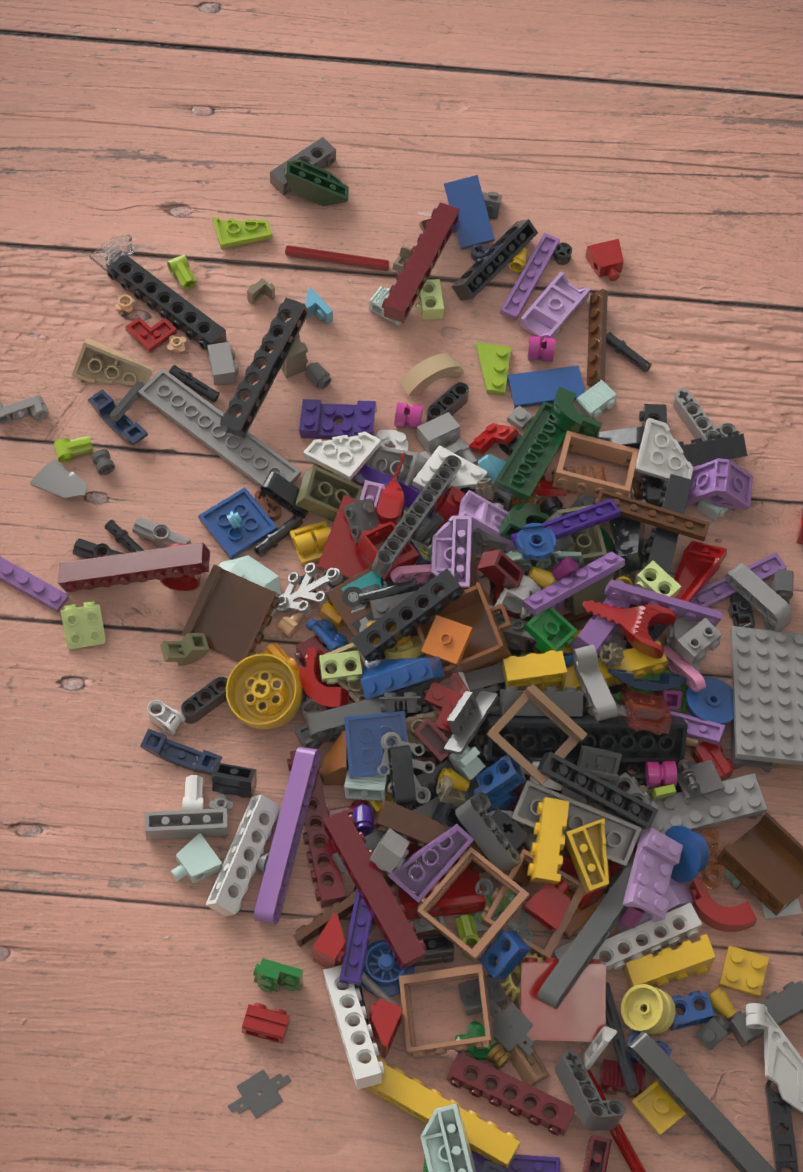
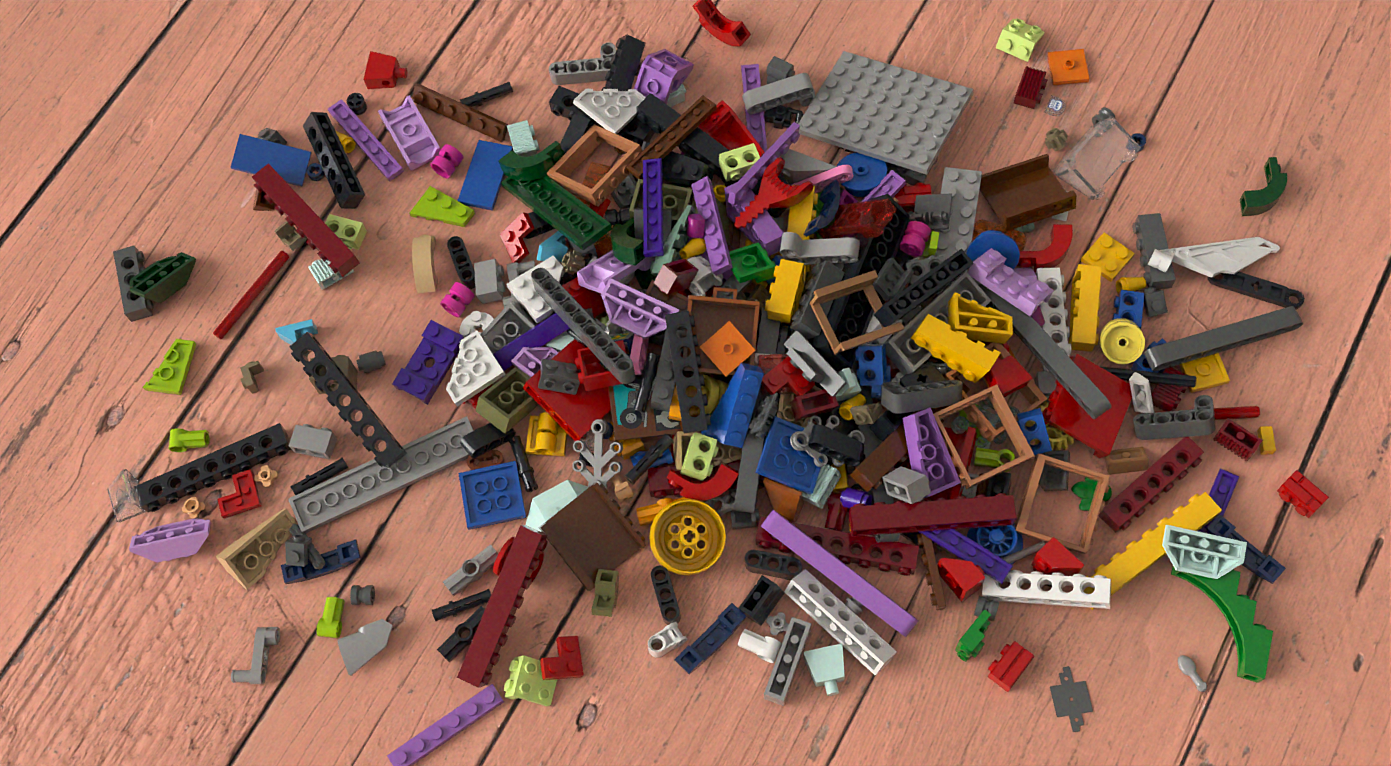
camera: 55 degrees left, 5 degrees up
medium azure plate [227,511,243,529] -> none
red animal [377,452,406,520] -> none
pearl gold wheel [485,1043,512,1070] -> none
dark grey piece [489,999,534,1055] -> none
light grey plate [507,406,533,431] -> none
blue plate [516,523,556,560] -> none
dark tan gear [599,643,625,668] -> none
light grey brick [675,618,722,665] -> none
none -> lavender wedge [129,518,211,563]
none -> dark grey bracket [285,534,312,567]
none -> red plate [540,636,584,680]
none -> black pin [624,434,674,485]
none -> black beam [745,550,802,580]
none -> dark grey wheel [974,596,999,621]

